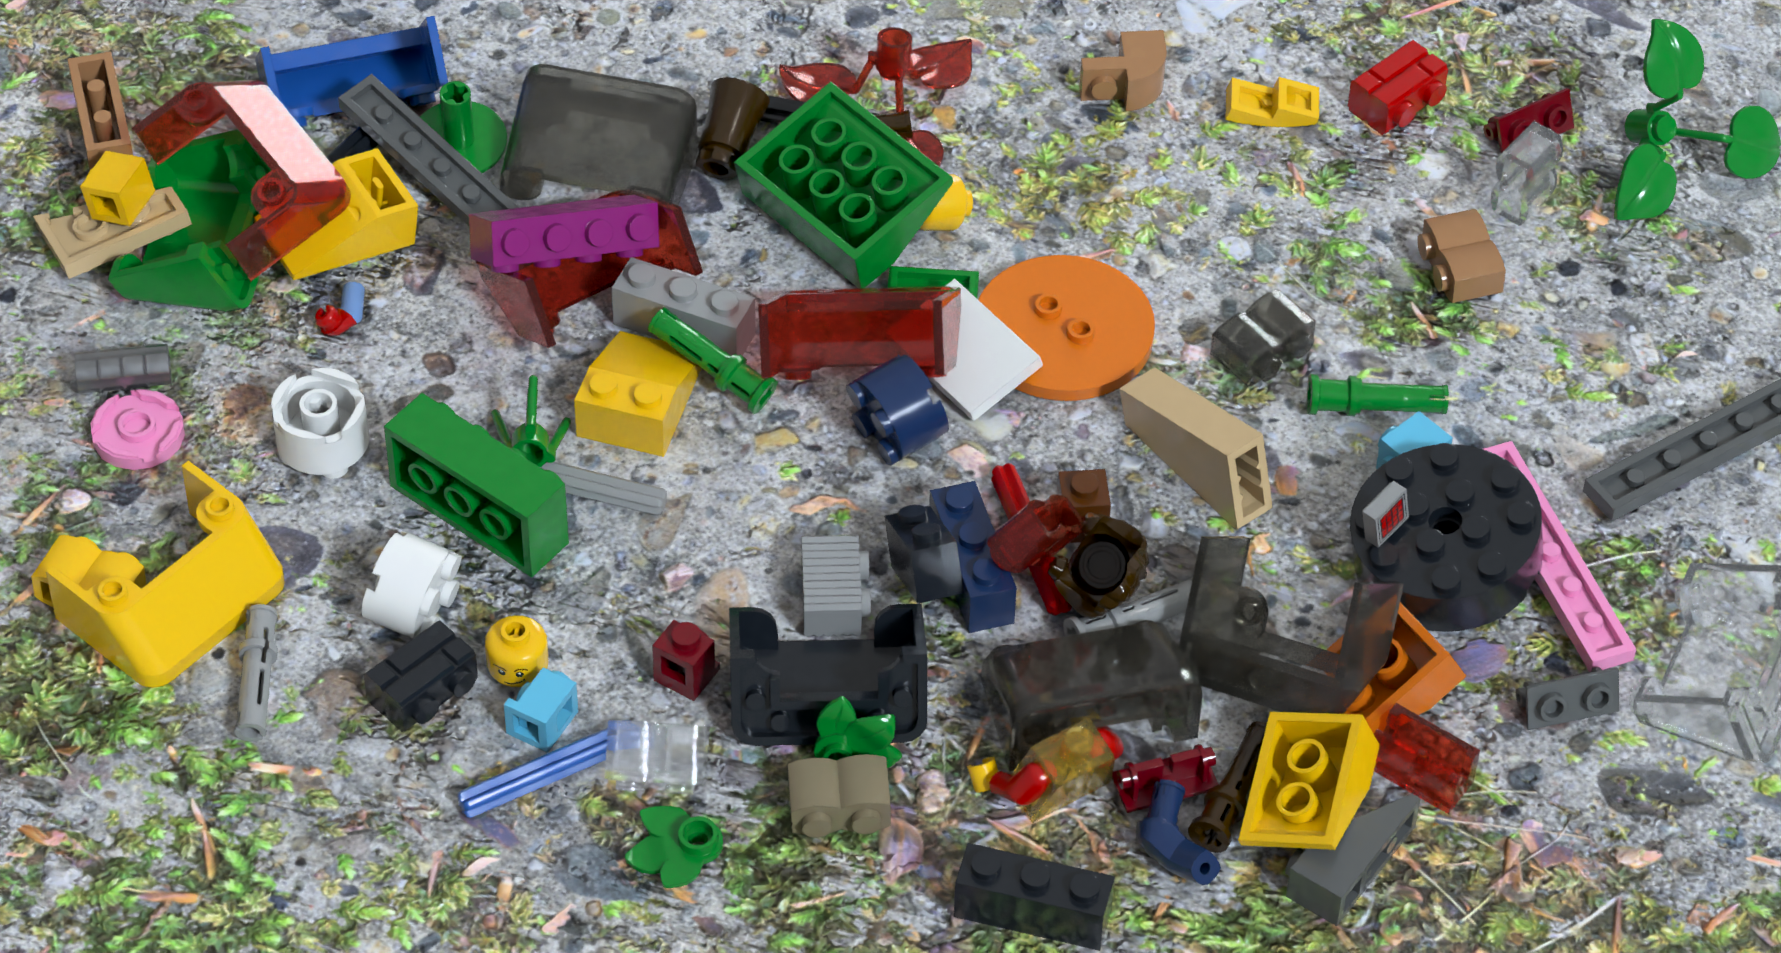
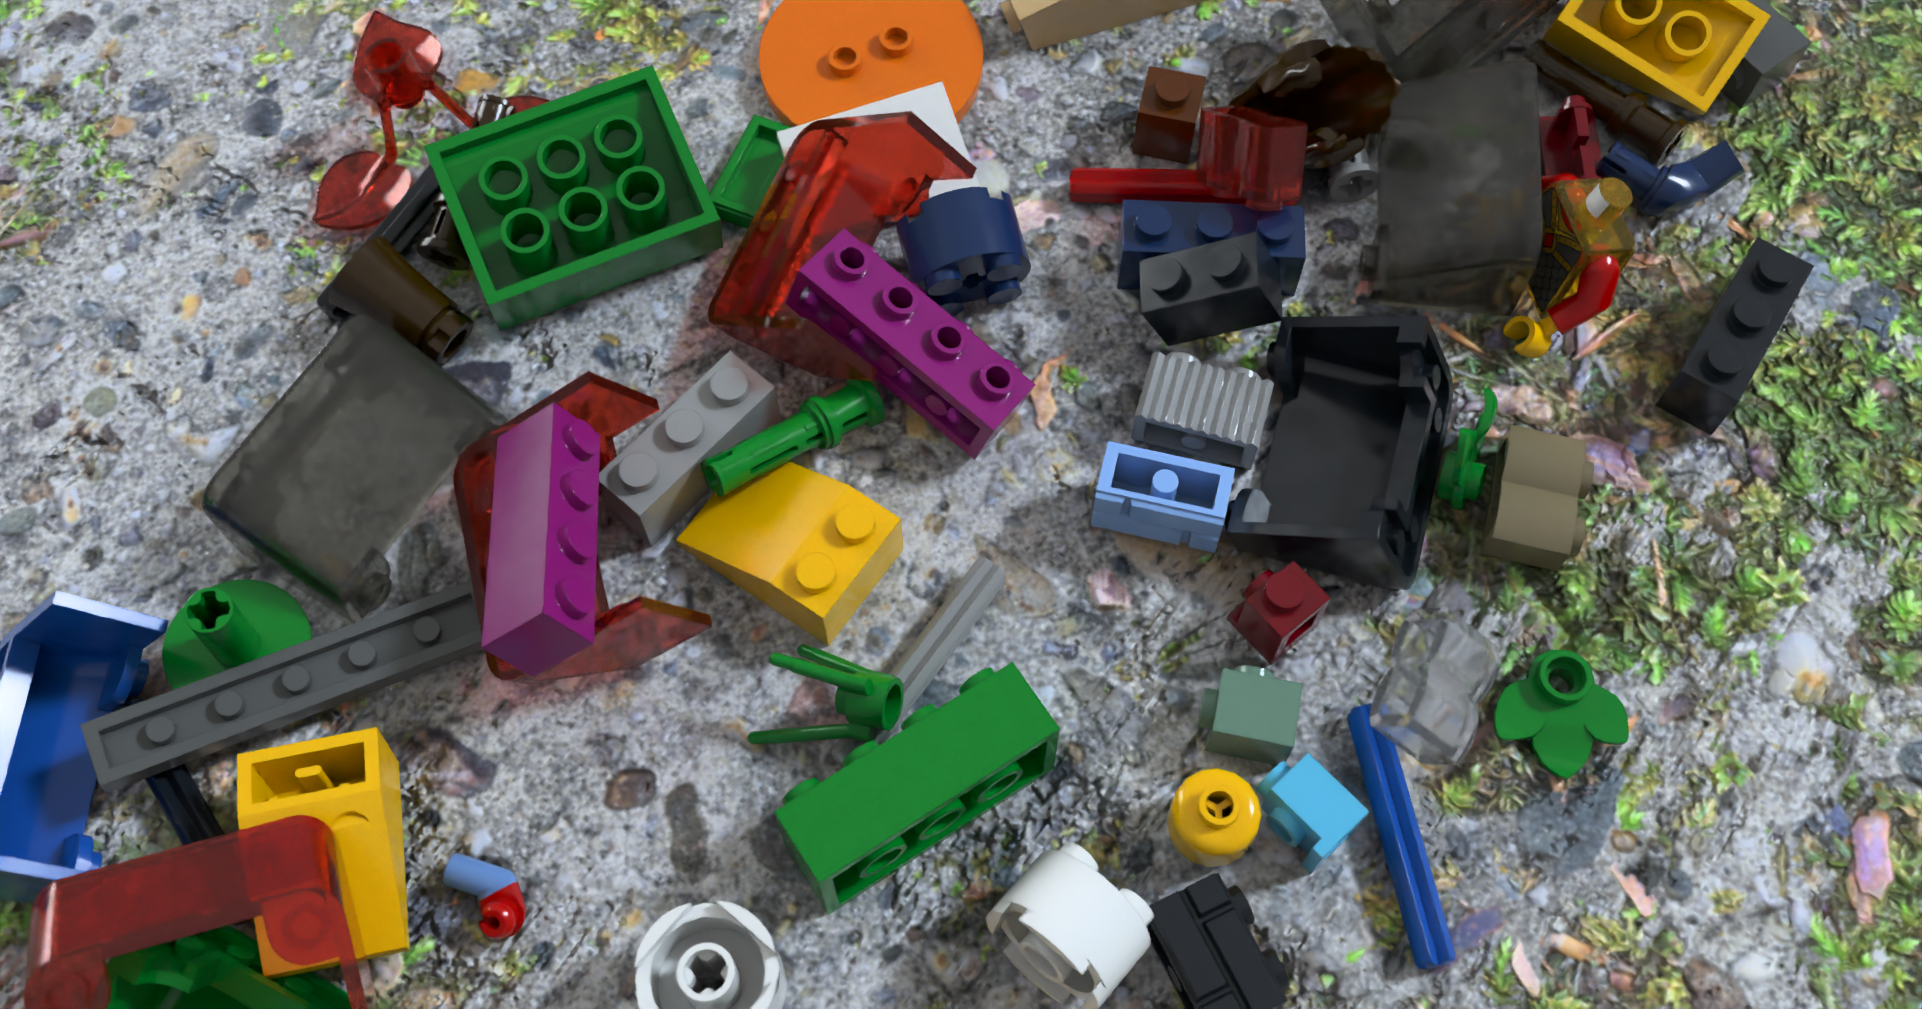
camera: 70 degrees left, 15 degrees up
none -> magenta brick [785,228,1036,460]
none -> light blue brick [1091,441,1235,553]
none -> sand green brick [1197,665,1303,765]

